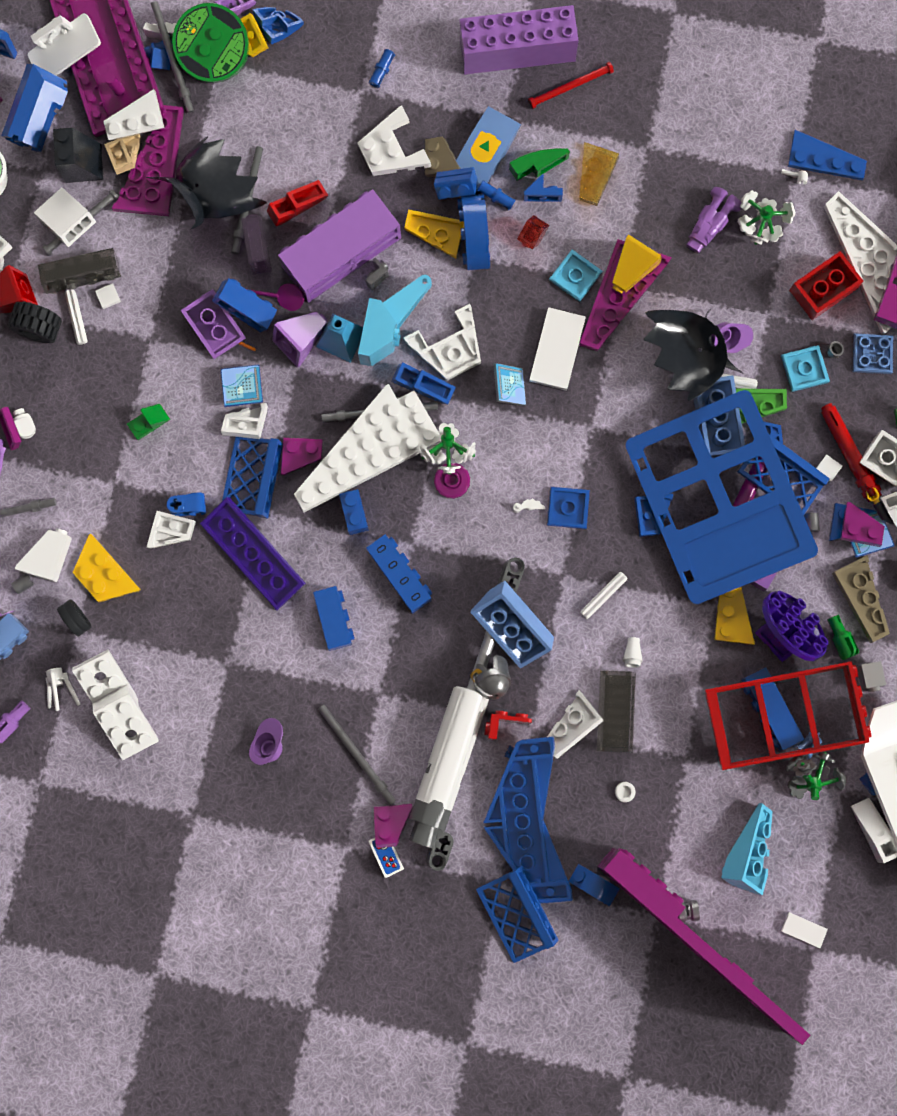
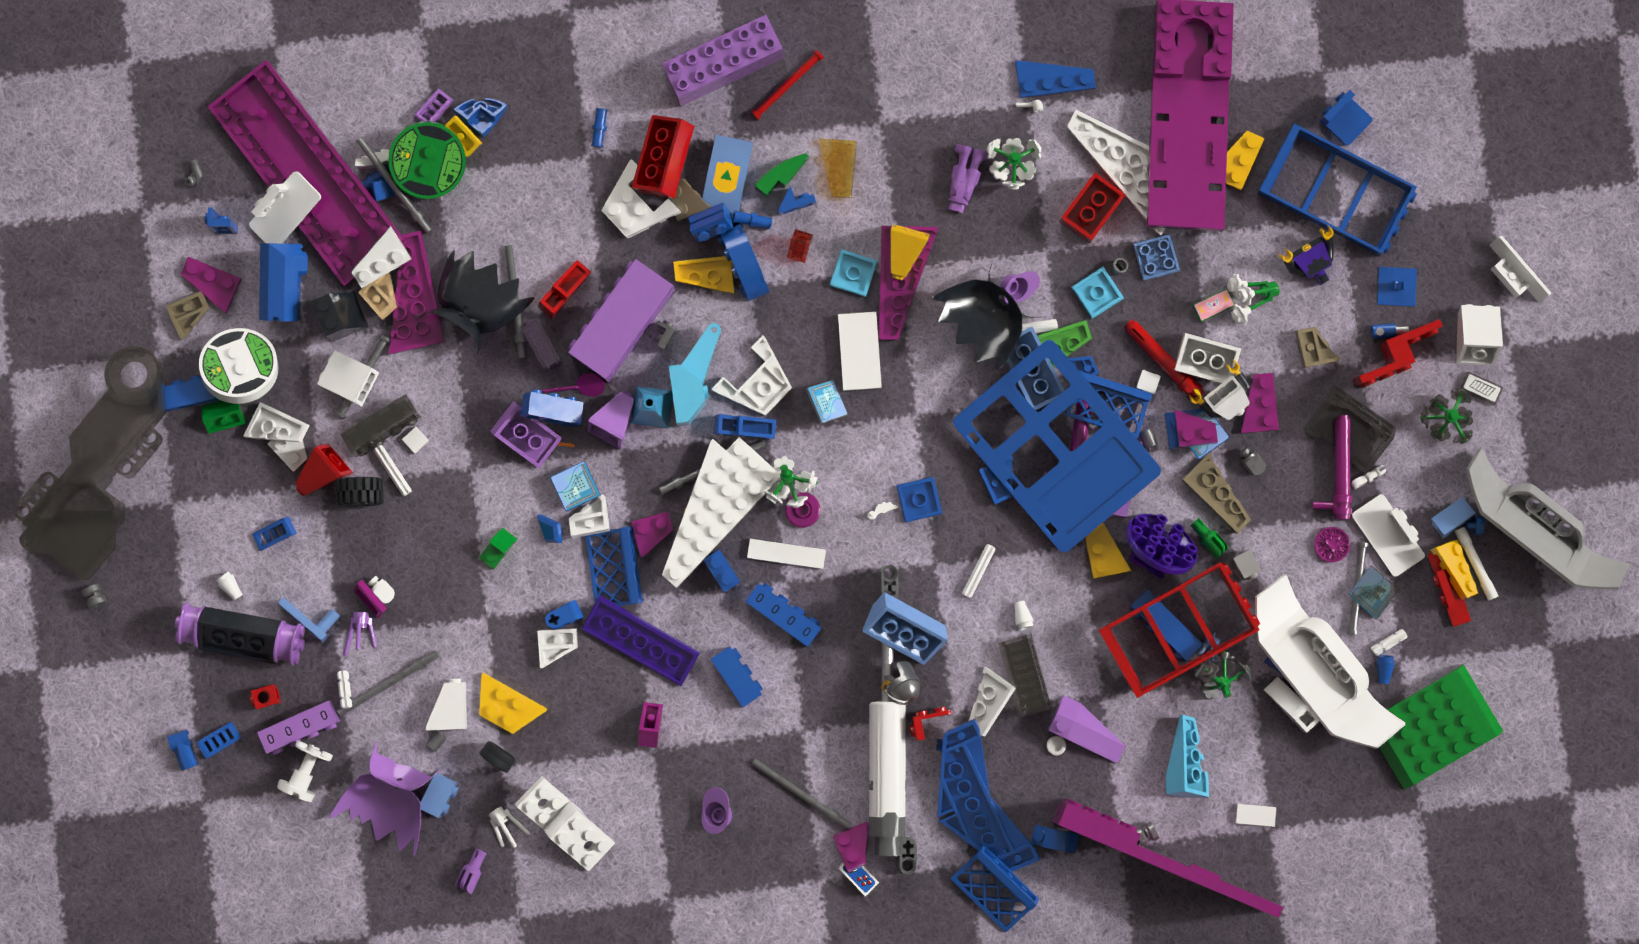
camera: 20 degrees left, 5 degrees up
none -> blue piece [537,514,563,543]
none -> red brick [631,115,694,199]
none -> magenta slope [638,702,663,748]
none -> white tile [747,539,826,569]
none -> medium lavender wedge [1048,696,1125,763]

